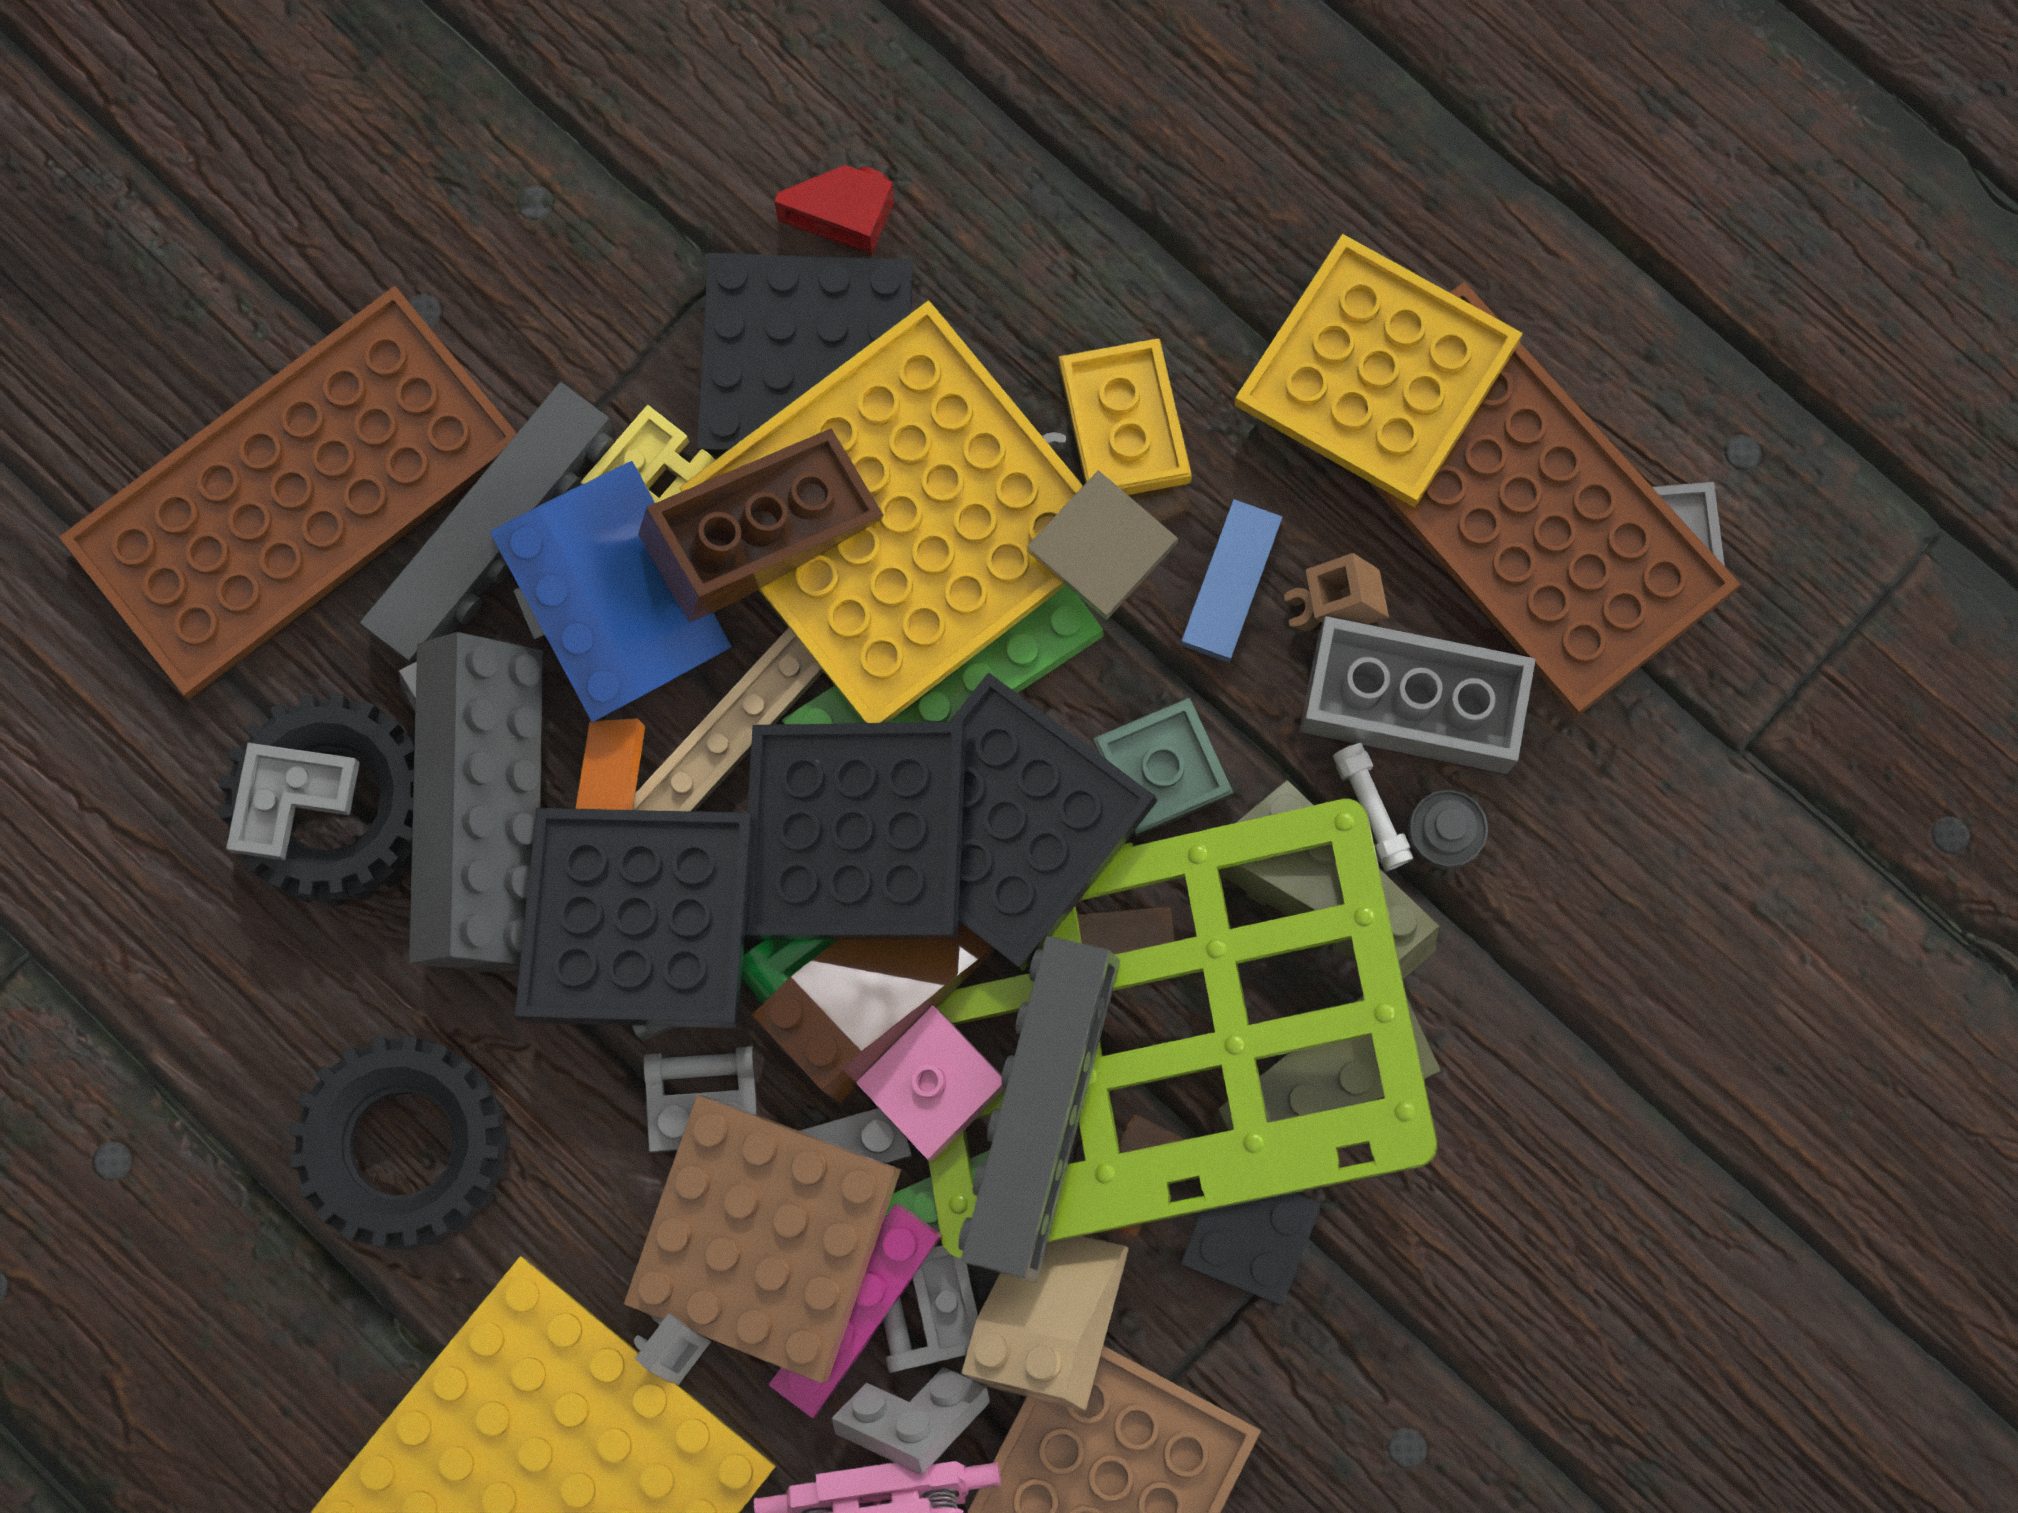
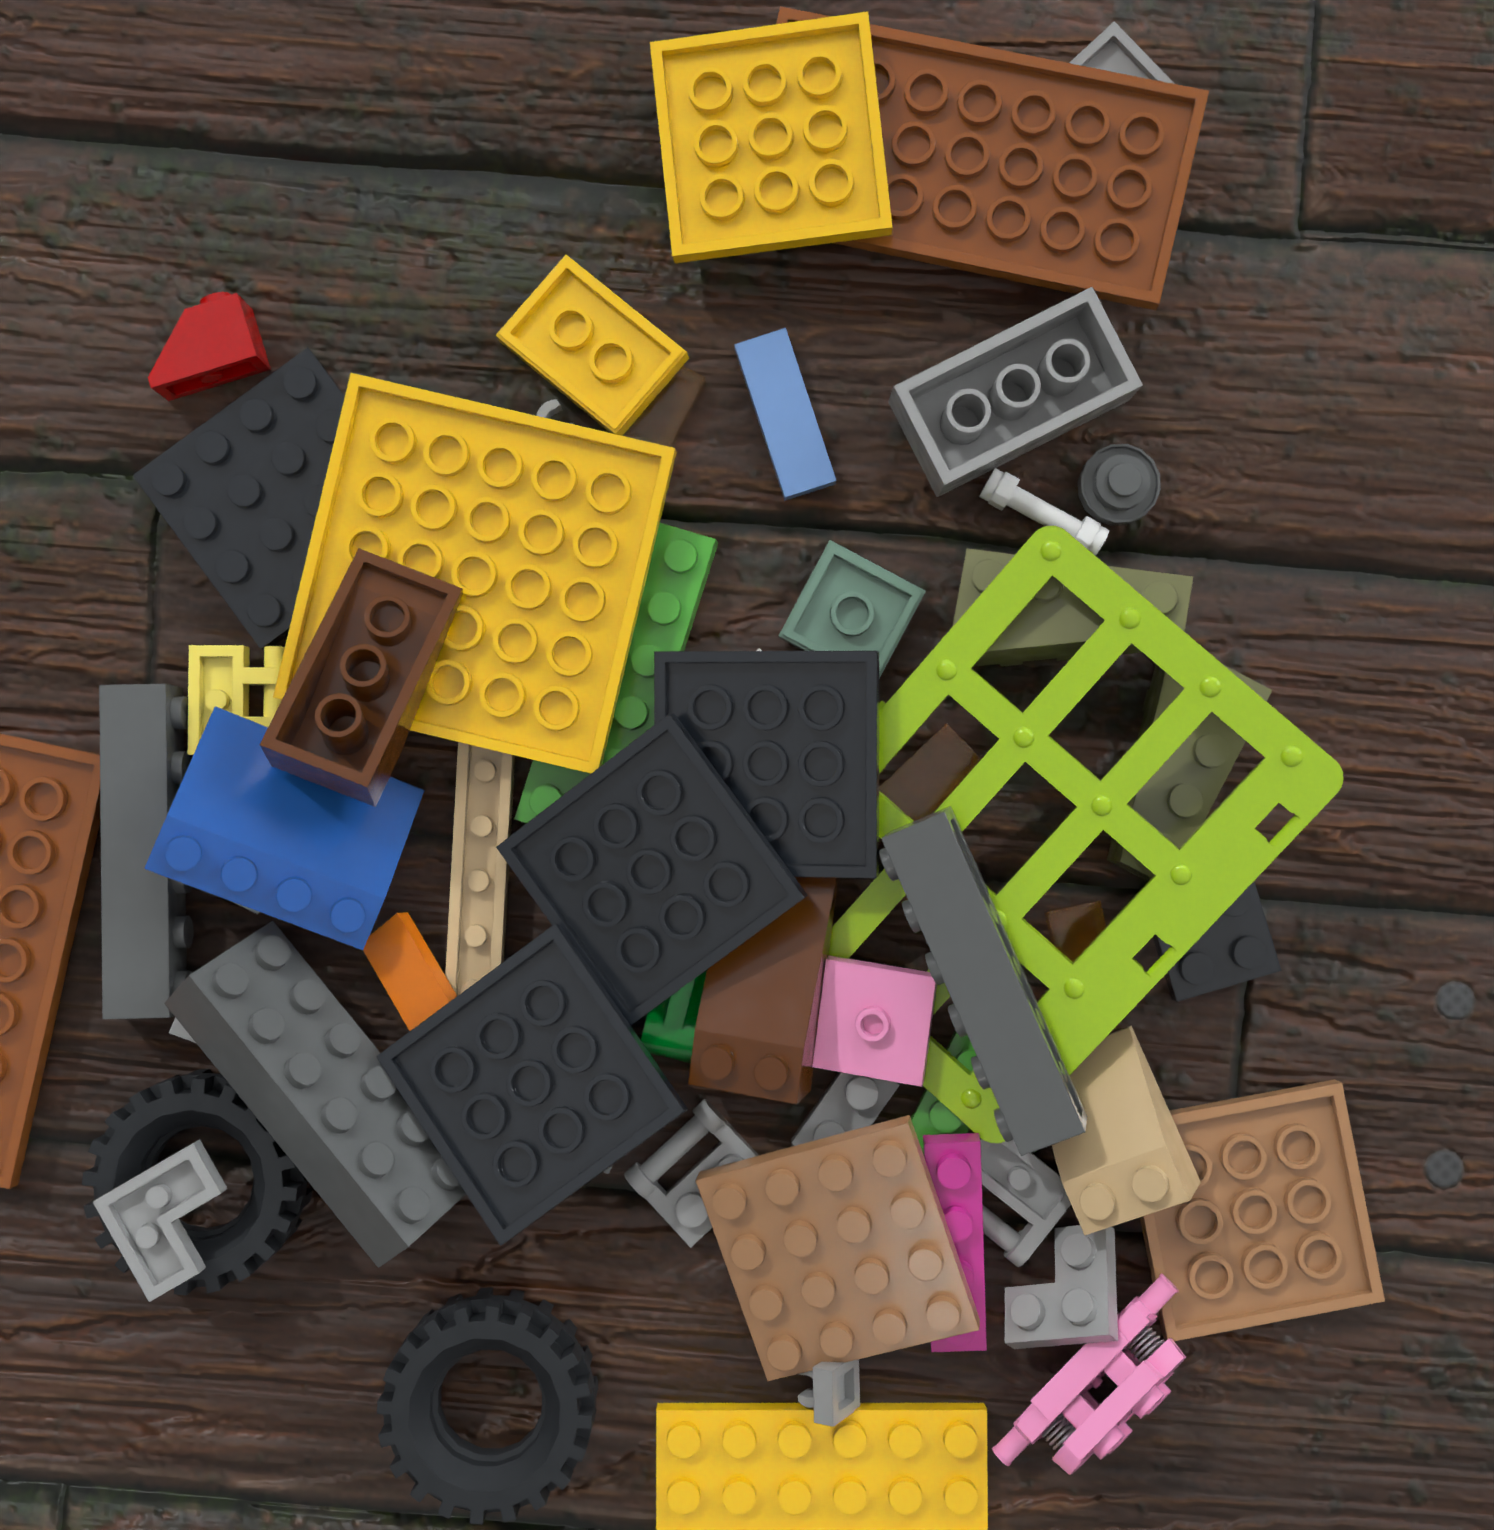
camera: 40 degrees left, 10 degrees up
dark tan tile [1027,470,1178,620] -> none
medium nougat brick [1284,553,1389,631] -> none

